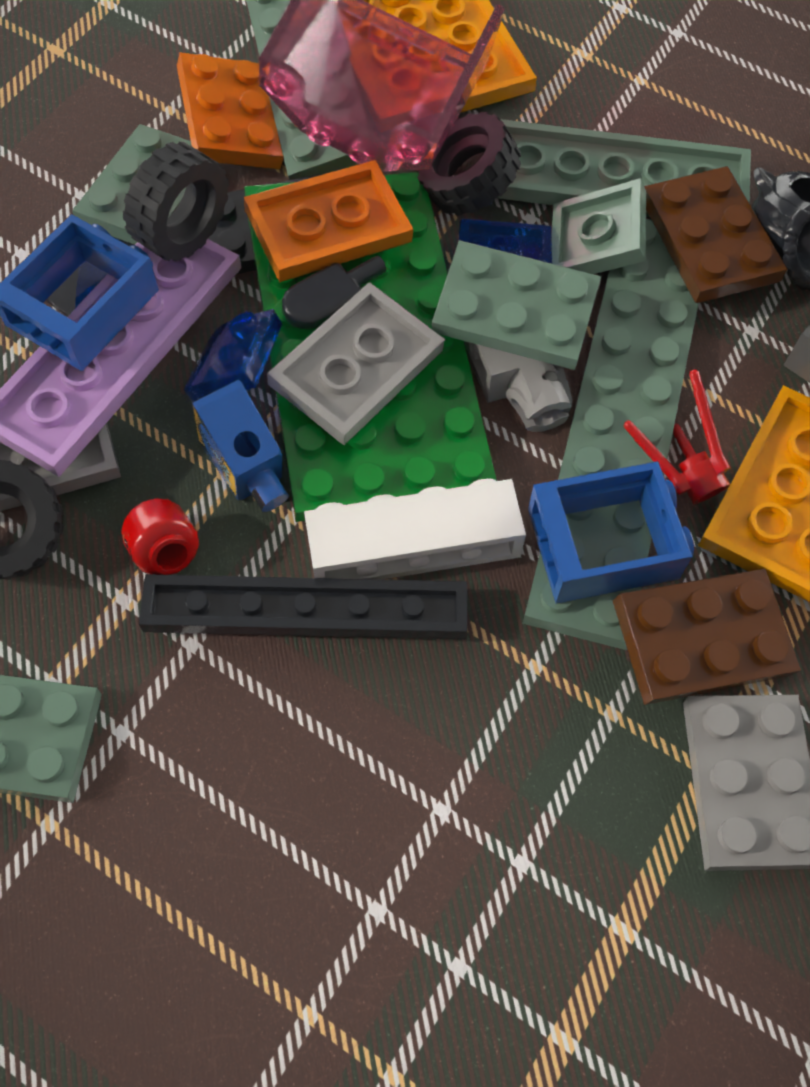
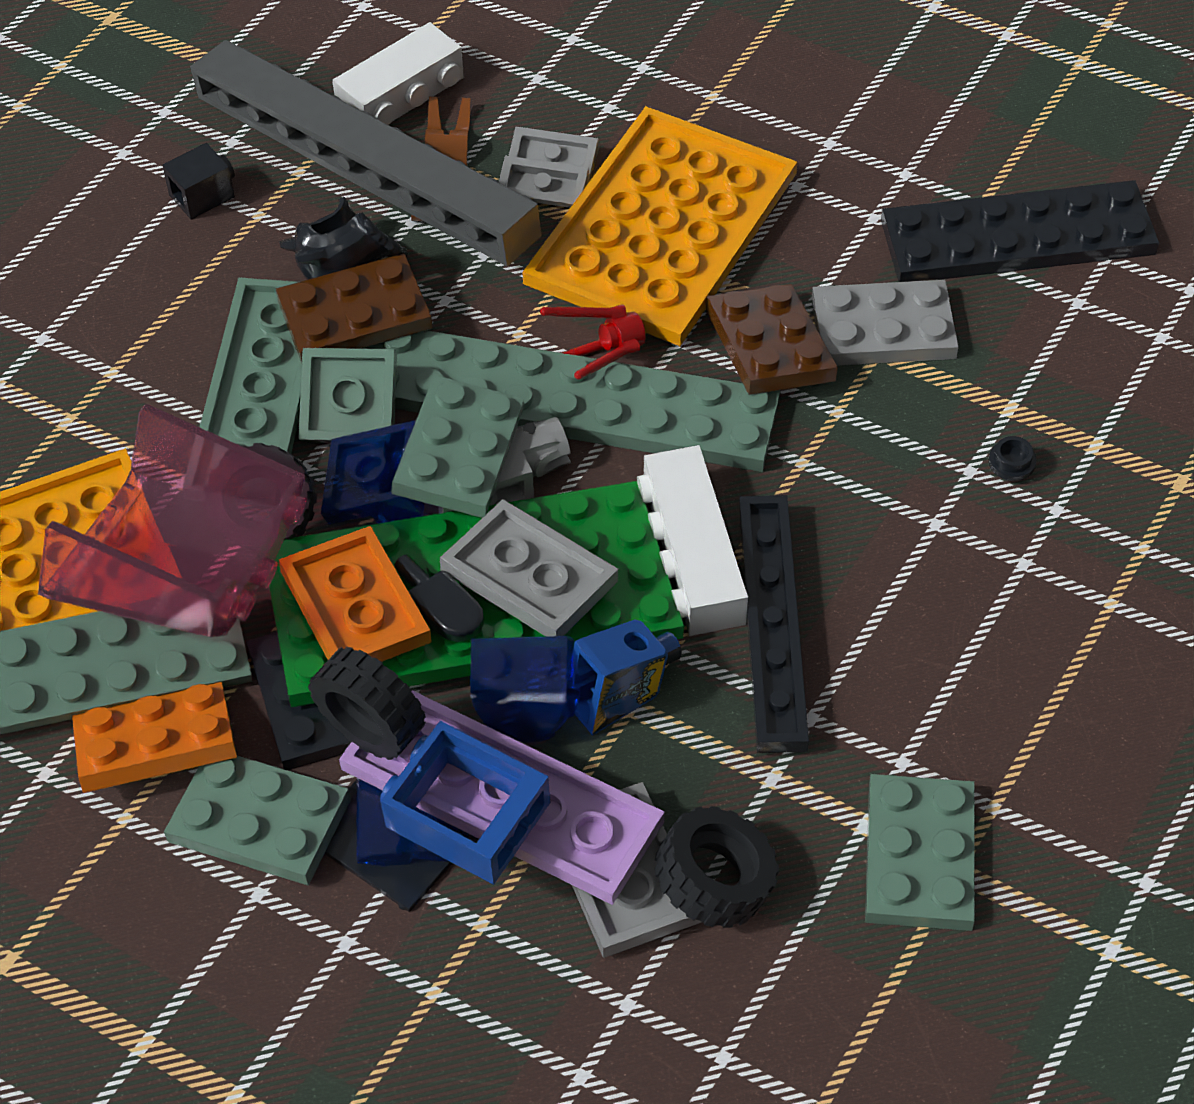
camera: 90 degrees left, 10 degrees down
red head [121,498,199,575] -> none
blue window [528,461,694,604] -> none
none -> black plate [988,436,1037,481]

